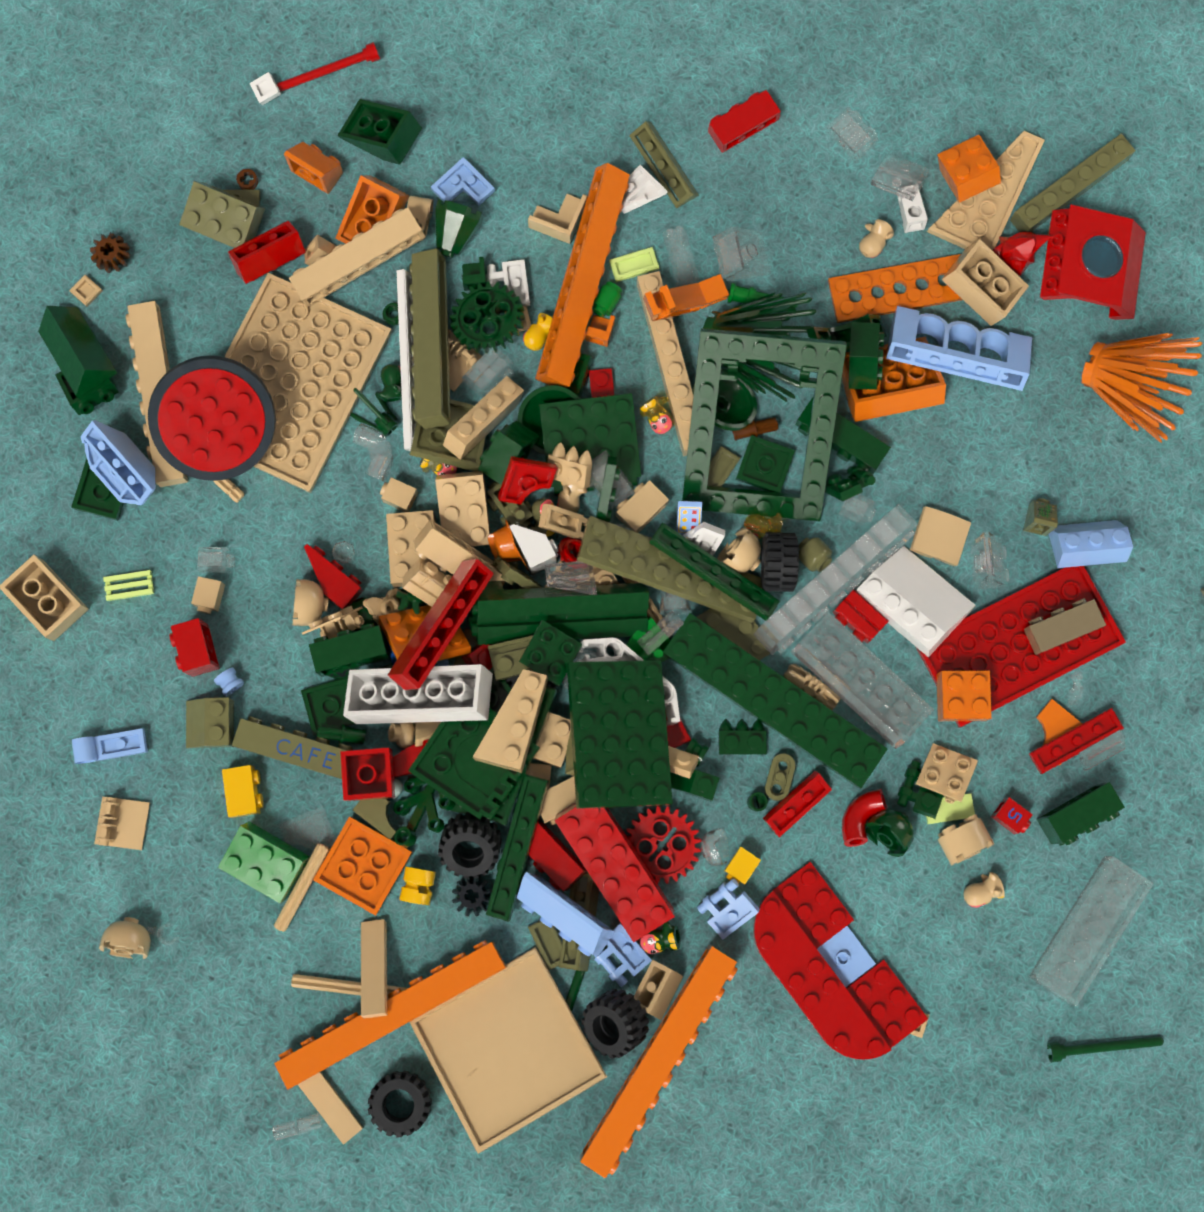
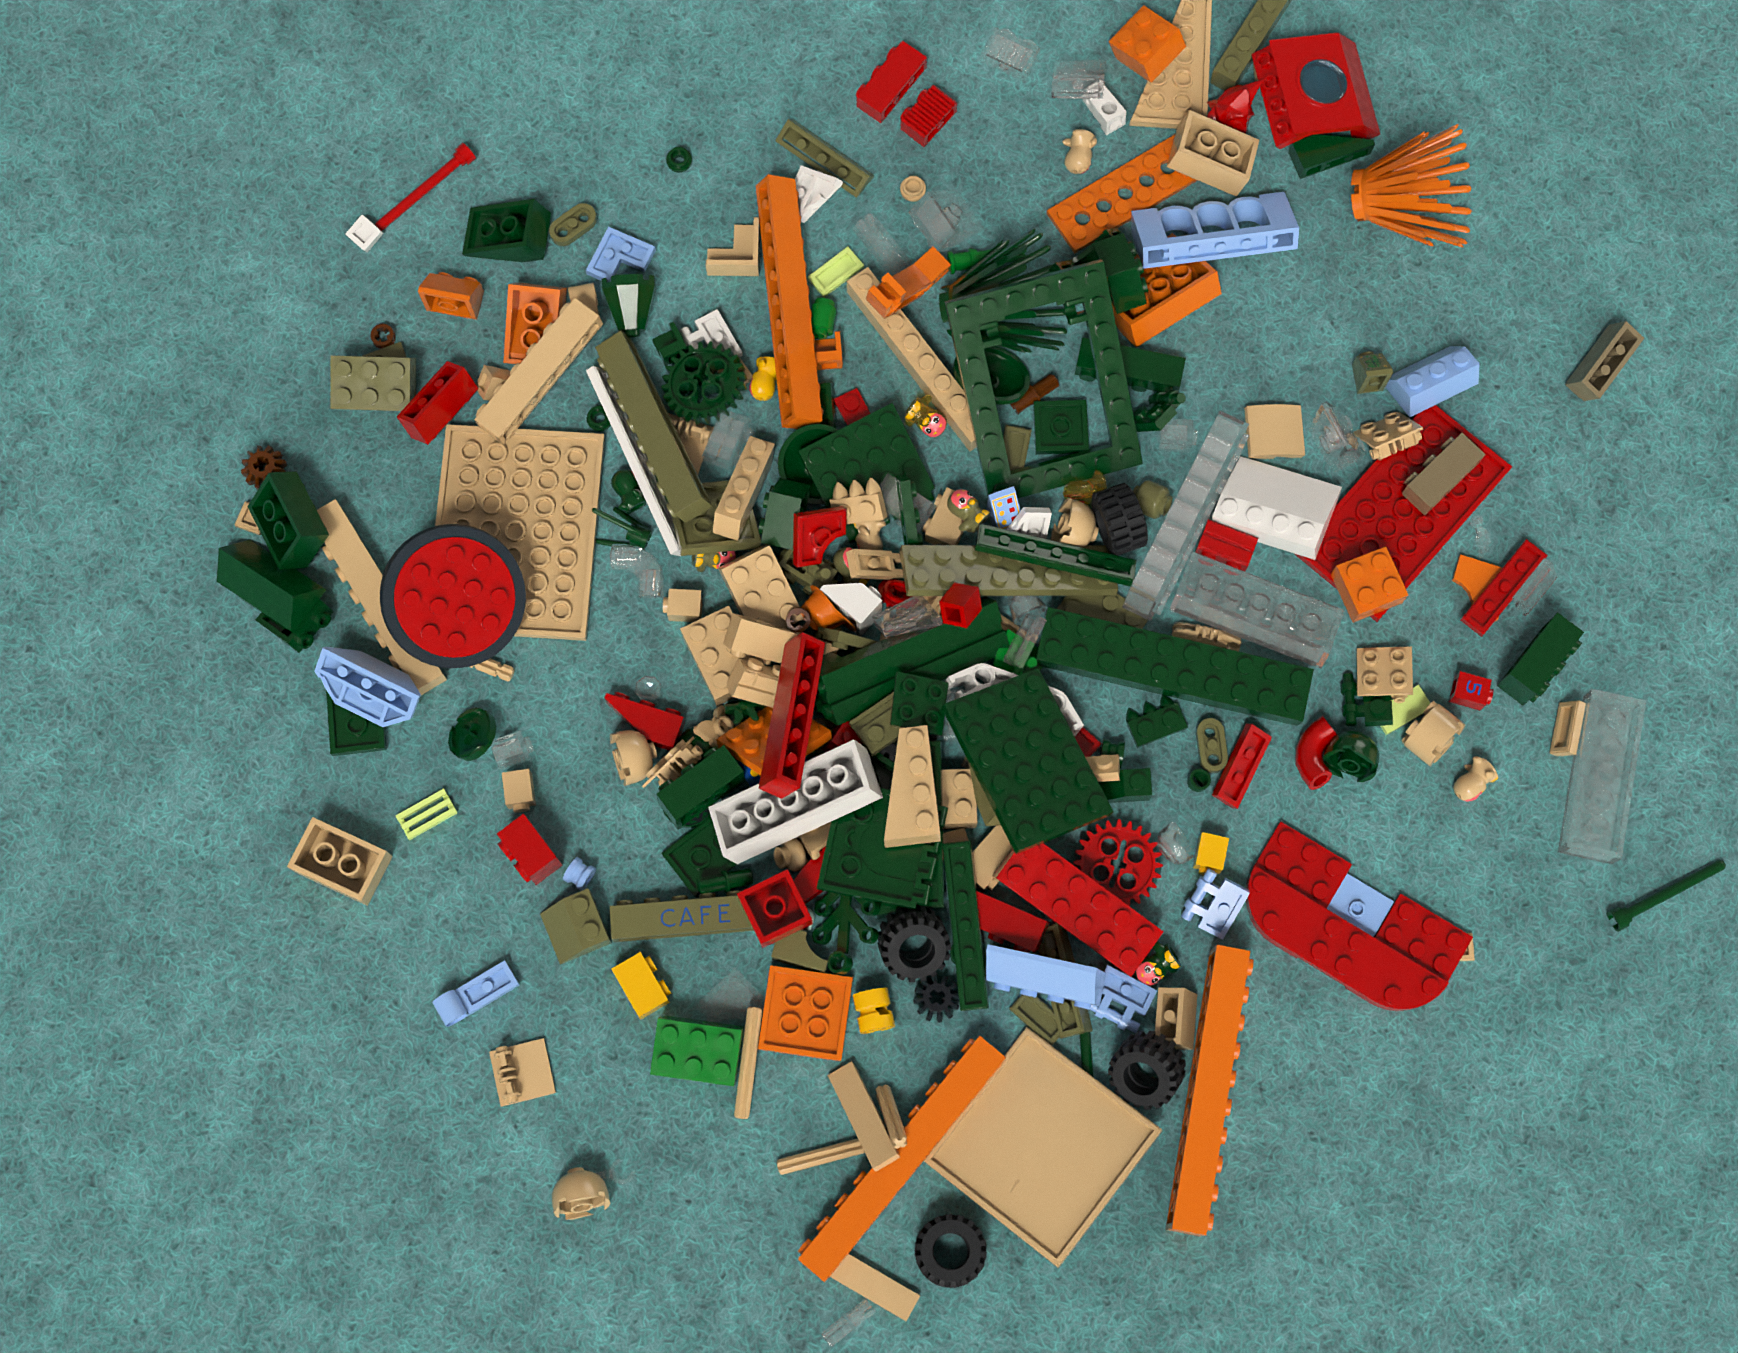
camera: 20 degrees left, 5 degrees down
none -> dark green brick [247,471,329,570]
none -> dark green tile [448,707,497,761]
none -> olive plate [549,203,597,246]
none -> dark green plate [666,147,692,173]
none -> reddish brown bush [786,607,810,633]
none -> tan axle [876,1084,907,1149]
none -> red brick [900,85,957,147]
none -> tan plate [900,176,926,202]
none -> red brick [939,582,982,628]
none -> olive animal [947,489,991,533]
none -> dark green slope [1288,134,1375,179]
none -> tan hinge [1353,412,1423,460]
none -> tan tile [1550,700,1586,756]

